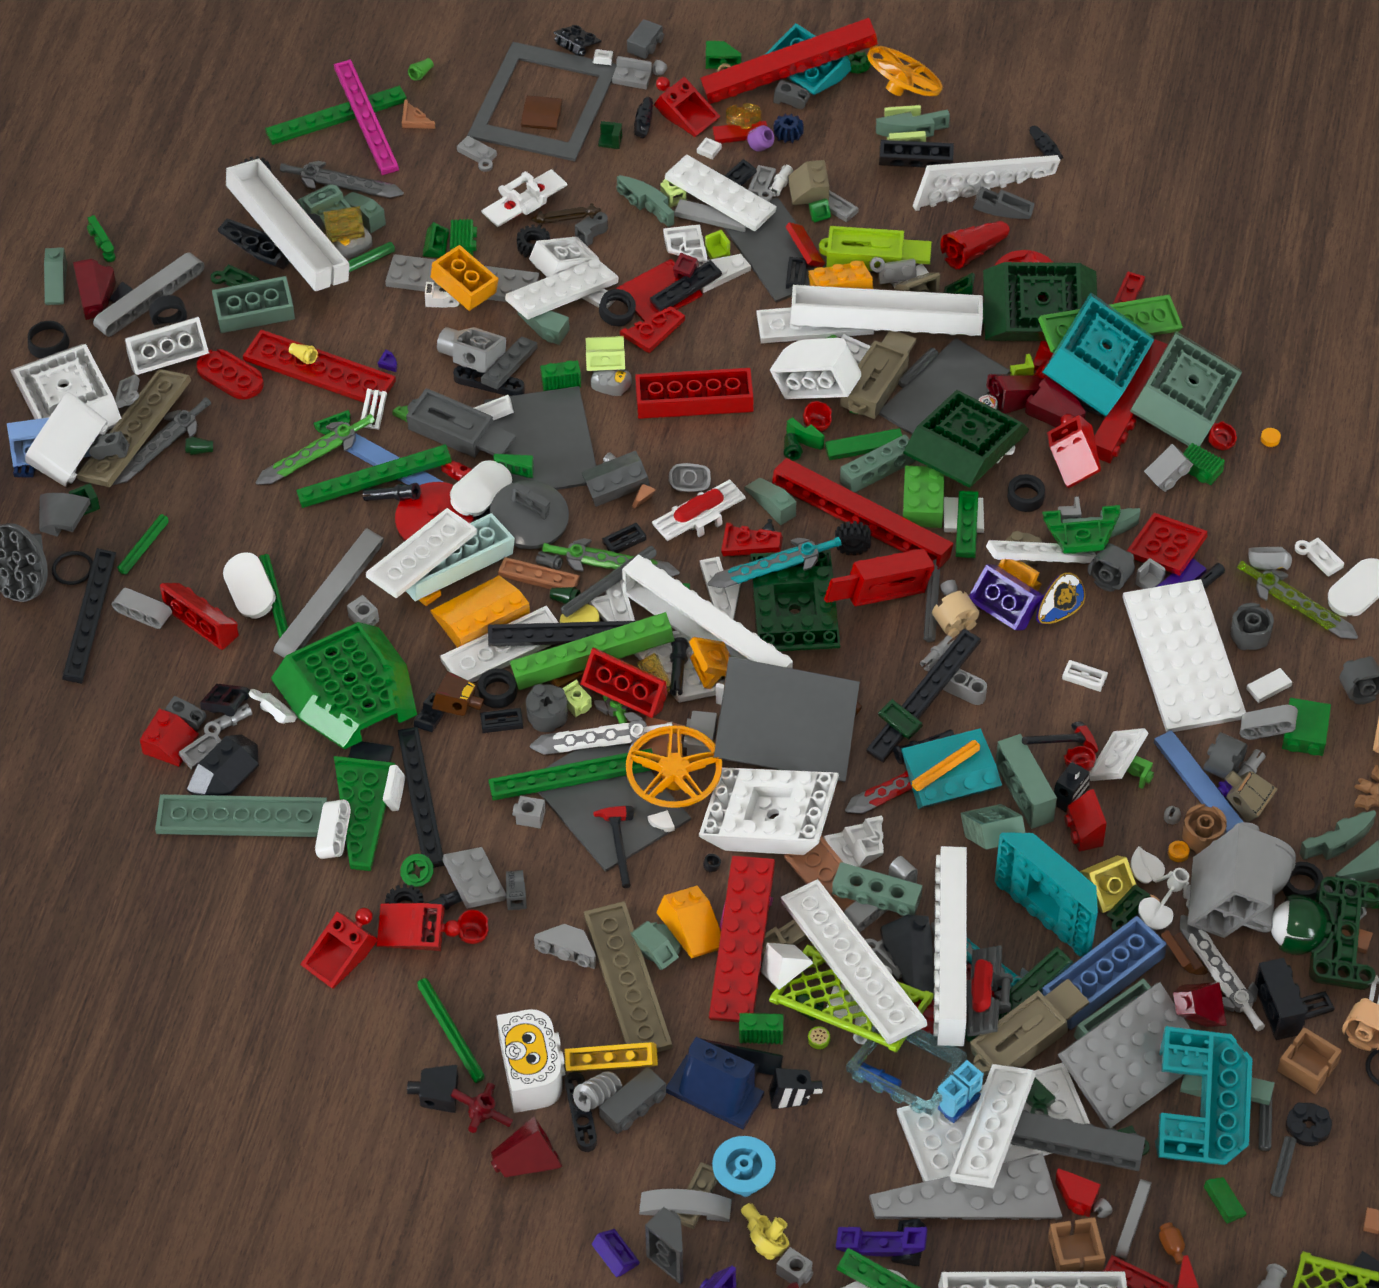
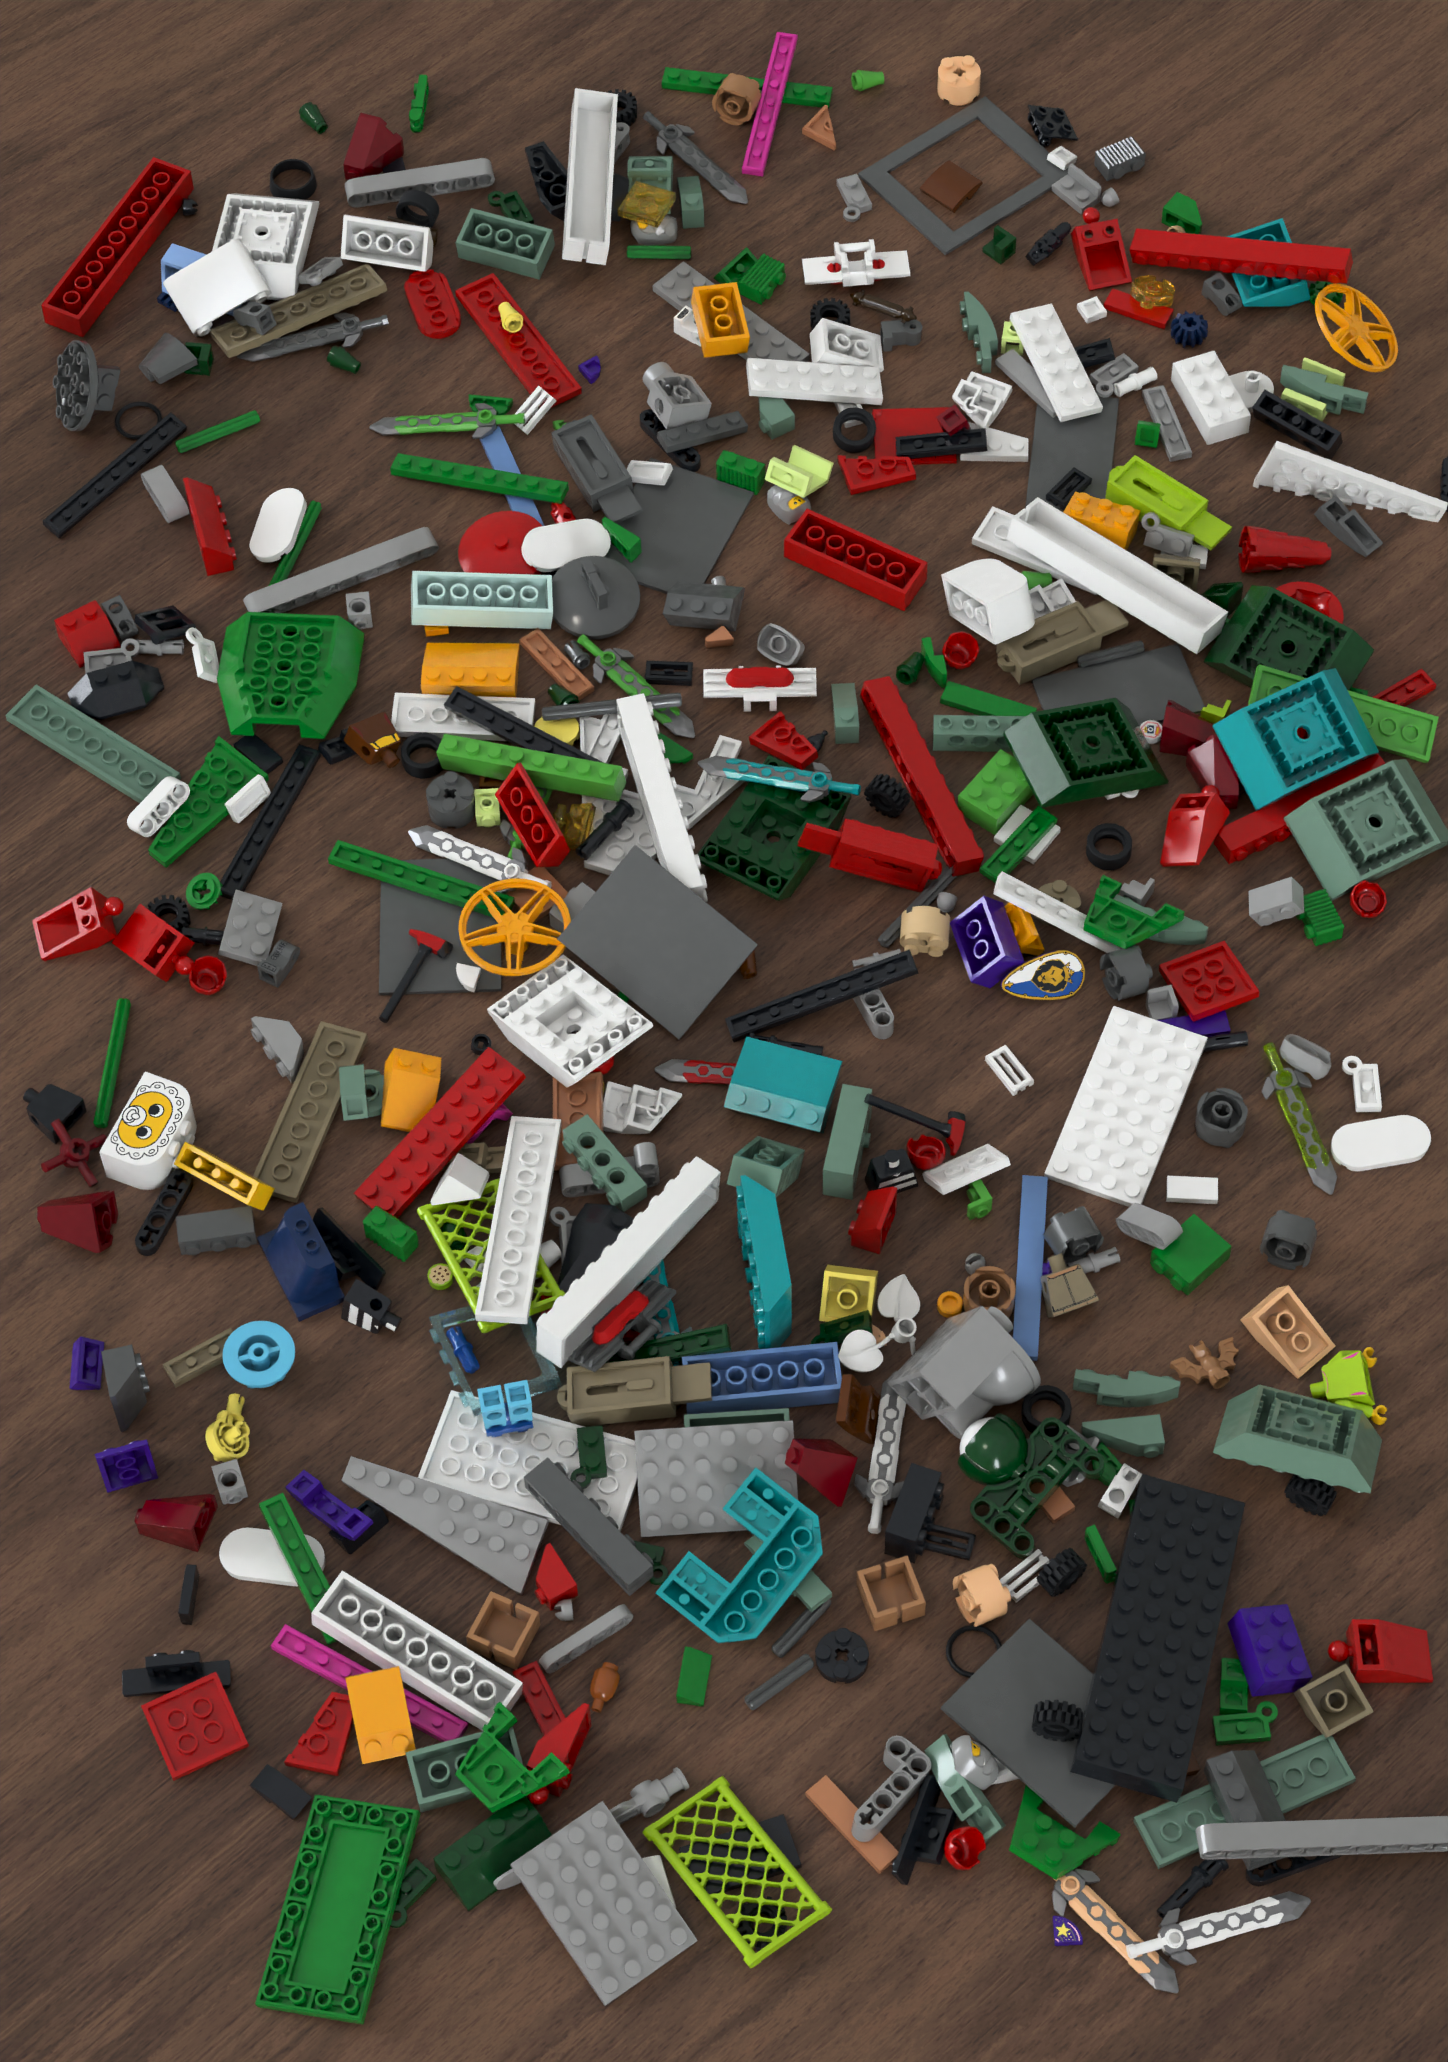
camera: 35 degrees right, 5 degrees up
sand green slope [44,248,67,305] -> none
black pin [363,483,421,501] -> none
white plate [366,508,477,598] -> none
black tile [480,708,523,733] -> none
light grey brick [513,796,545,829] -> none
light grey piece [573,1071,622,1112] -> none
light grey slope [639,1189,731,1222] -> none
light orange bracket [689,637,731,689] -> none
lime panel [705,230,730,259] -> none
medium lavender head [747,125,774,152] -> none
red tile [786,222,825,267] -> none
dark tan slope [788,160,829,205] -> none
dark green tile [878,699,923,740] -> none
light orange axle [912,740,980,791] -> none
white plate [950,1064,1036,1188] -> none
light orange tile [1260,428,1281,447] -> none
none -> dark green cone [299,102,328,134]
none -> medium nougat brick [712,73,761,125]
none -> light nougat brick [937,55,981,106]
none -> white brick [1171,351,1274,445]

